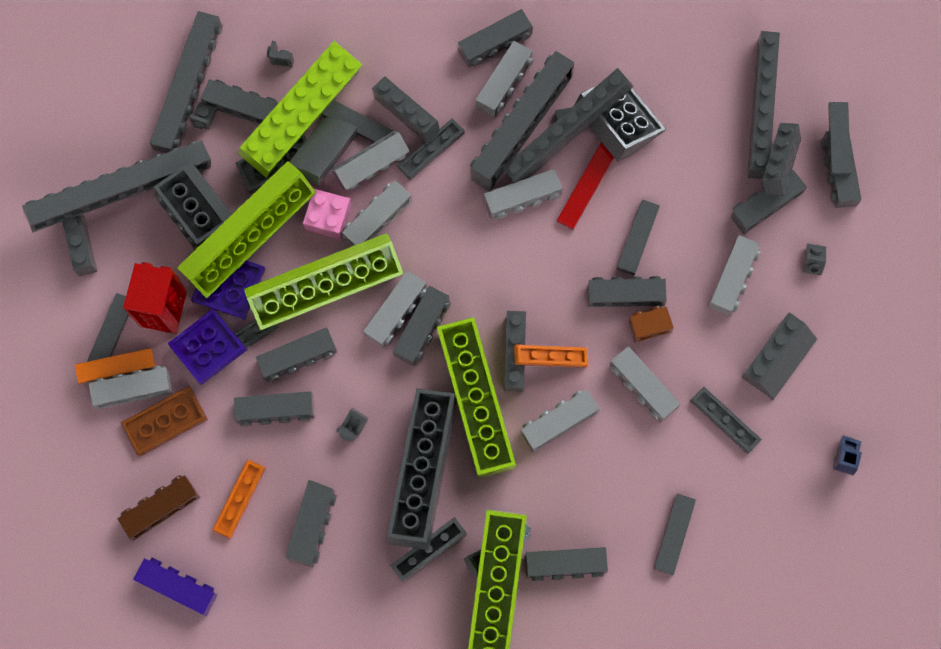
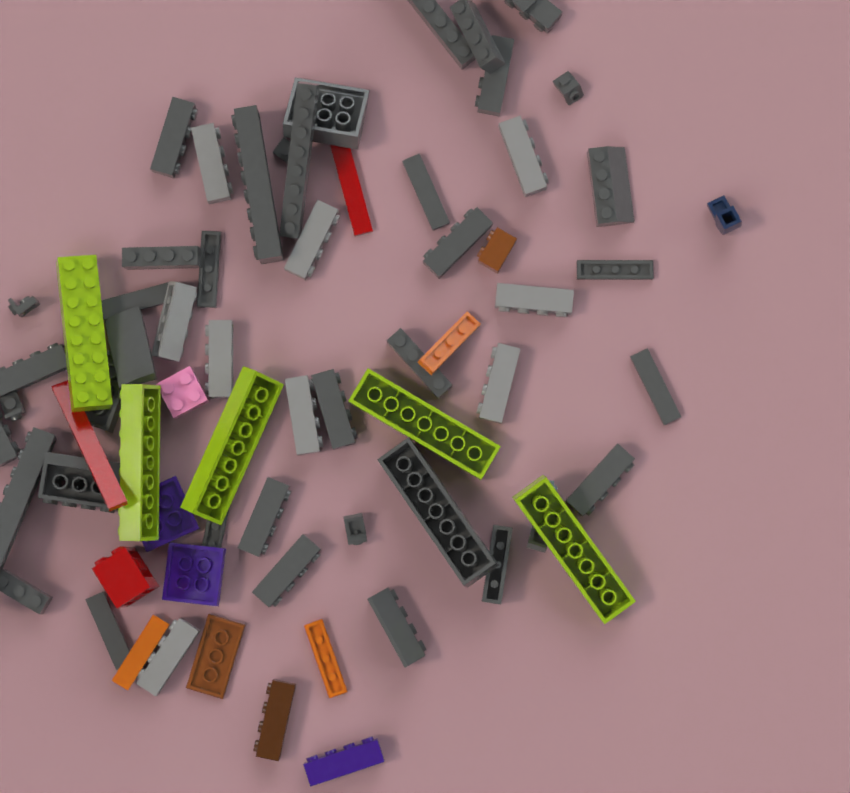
camera: 45 degrees left, 10 degrees up
none -> tile [51,380,128,512]

